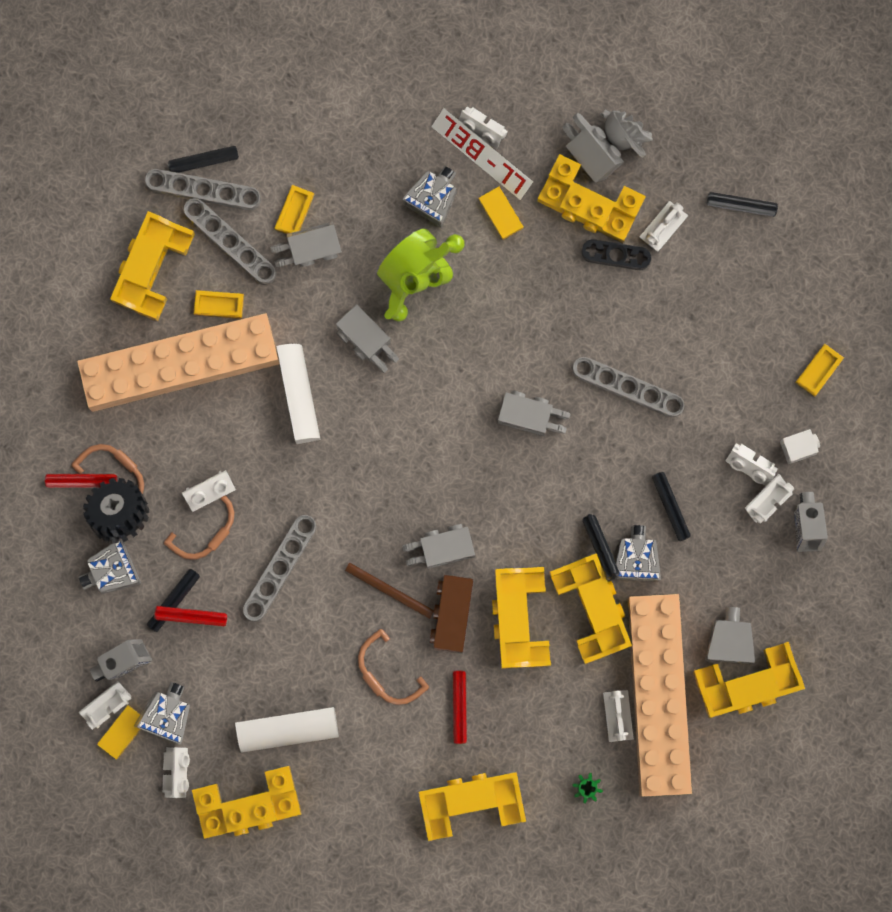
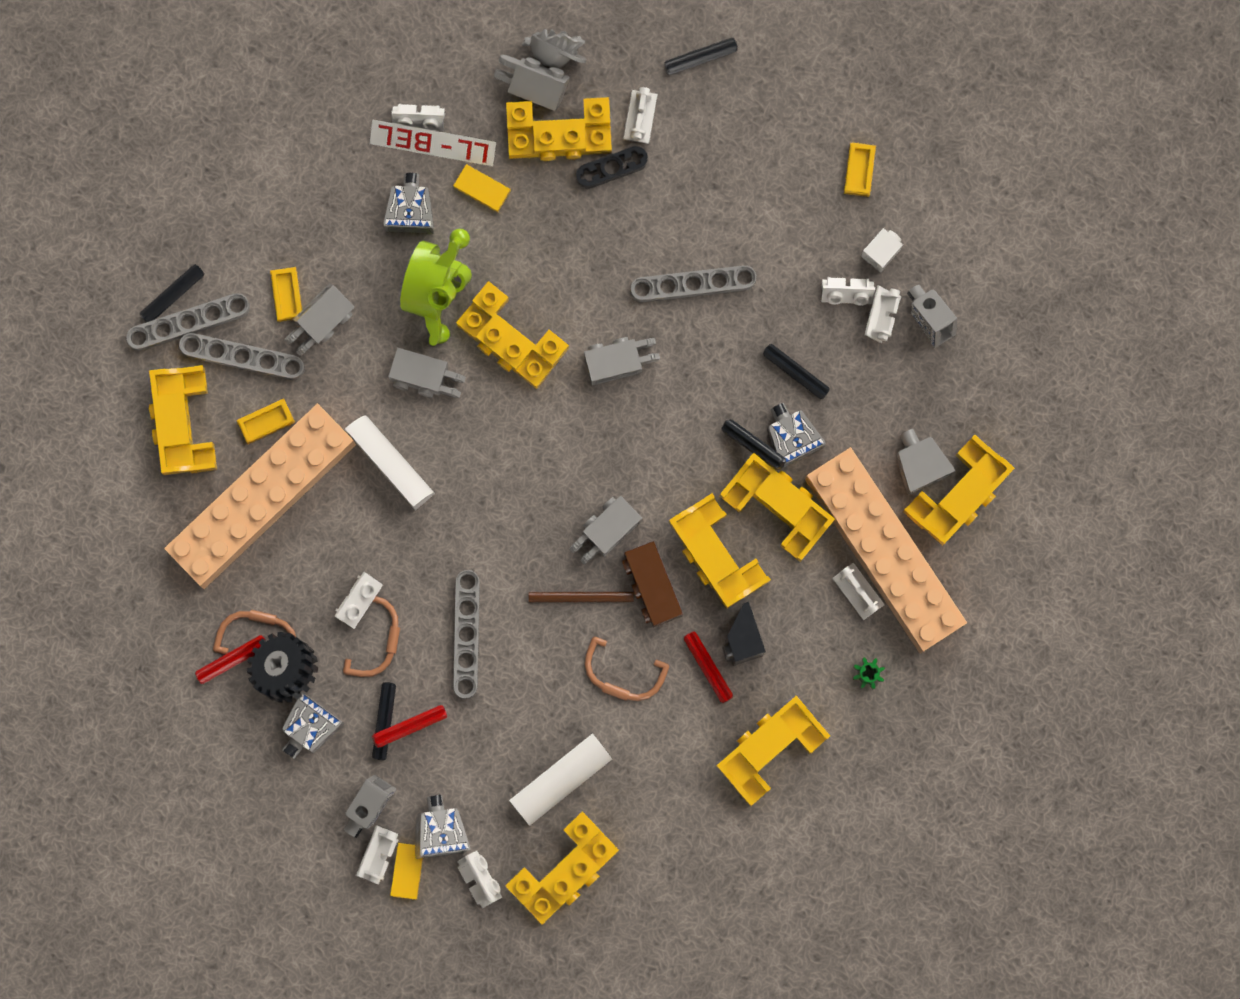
camera: 35 degrees left, 0 degrees up
none -> yellow bracket [456,281,569,389]
none -> black slope [722,601,766,666]

